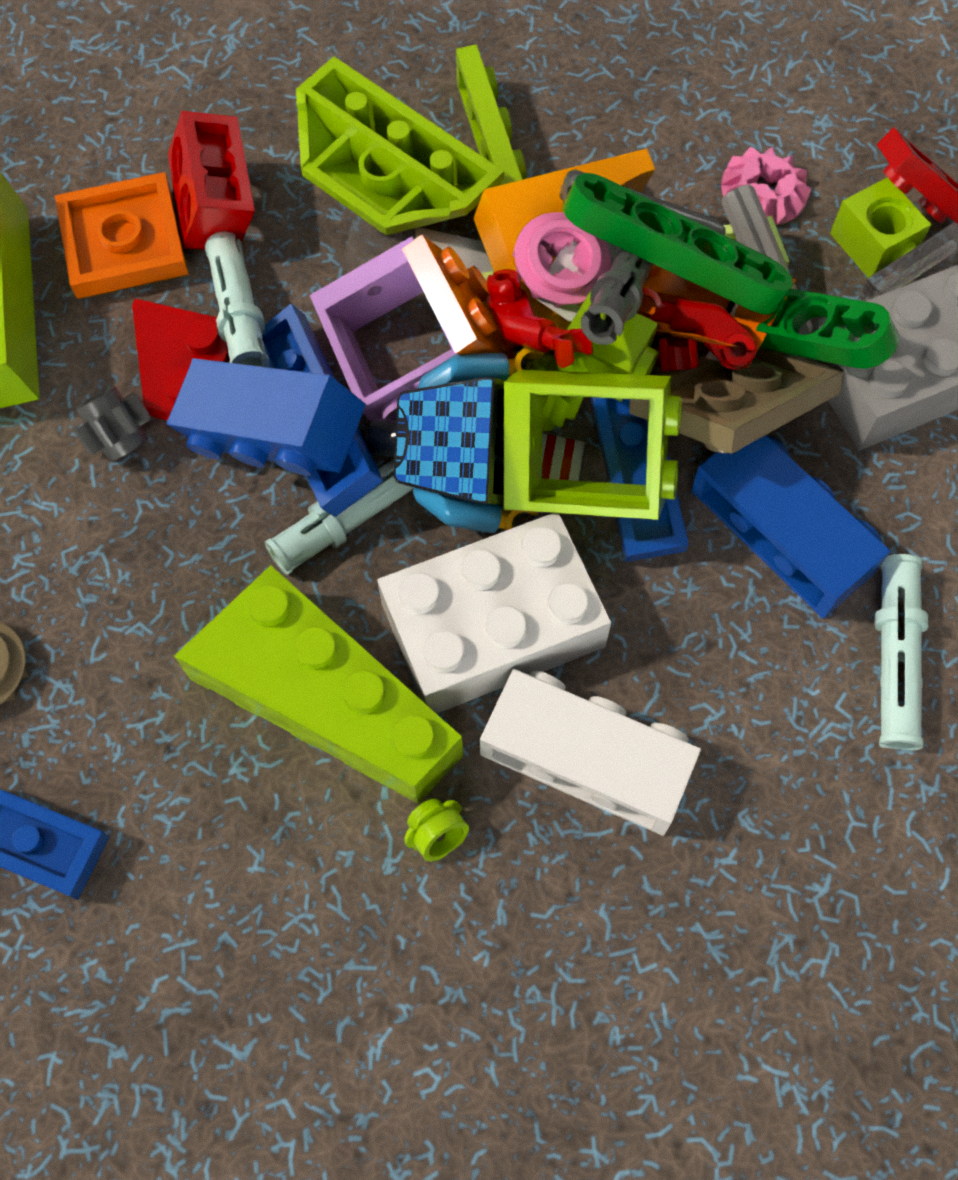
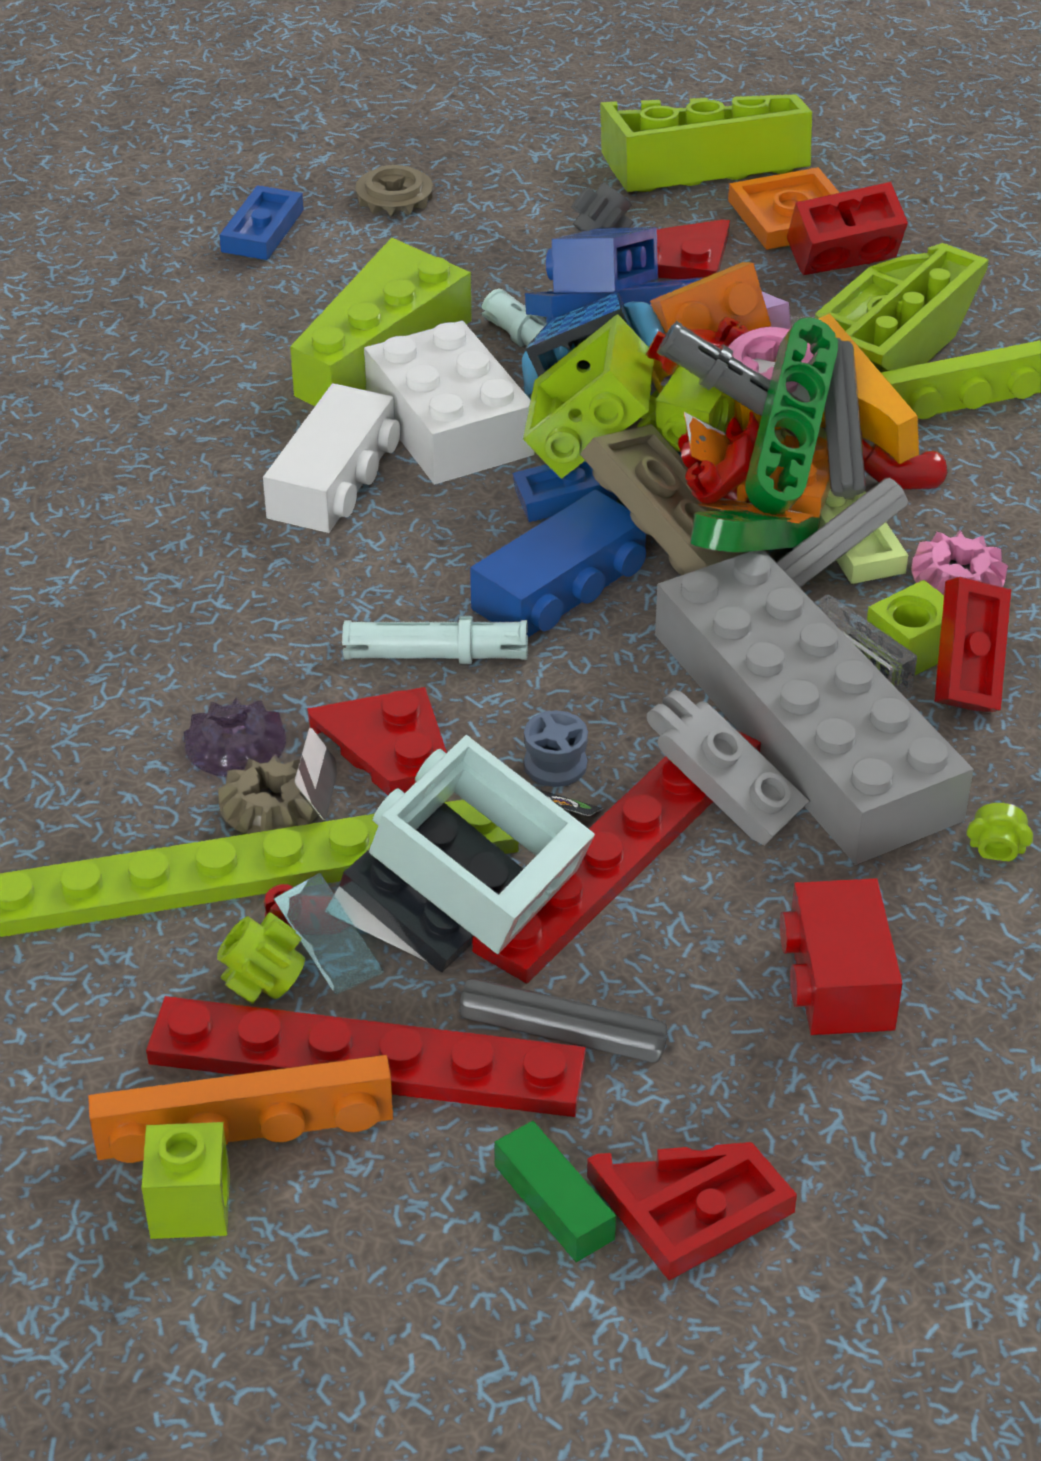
camera: 85 degrees right, 25 degrees down
light aqua pin [205,231,270,367] -> none
lime plate [404,798,469,862] -> none

